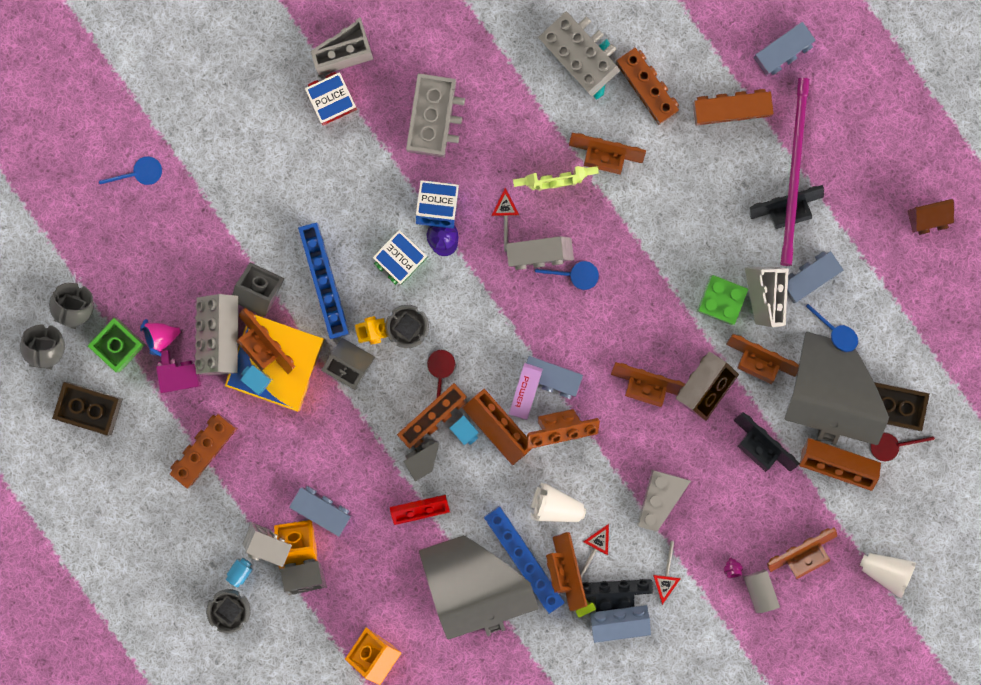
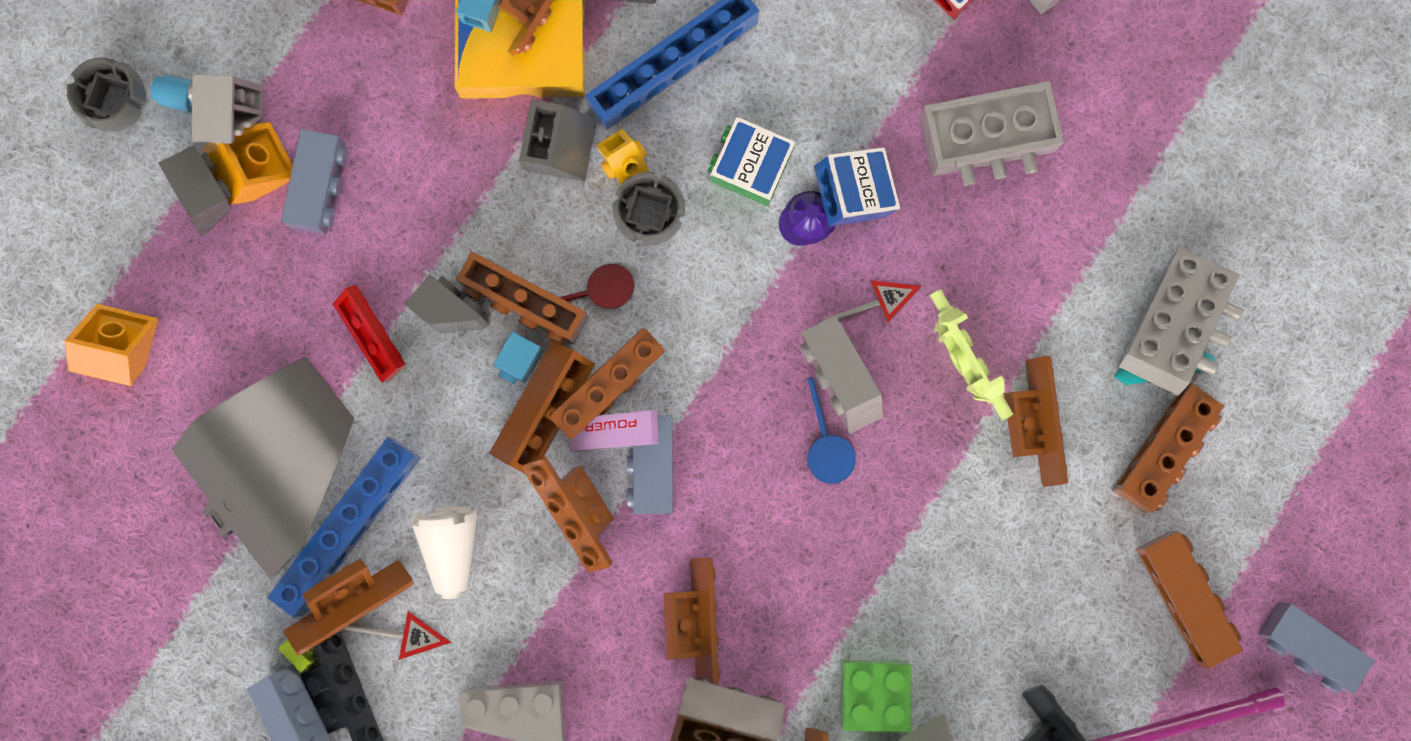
camera: 70 degrees right, 5 degrees down
none -> dark orange bracket [549,328,665,439]

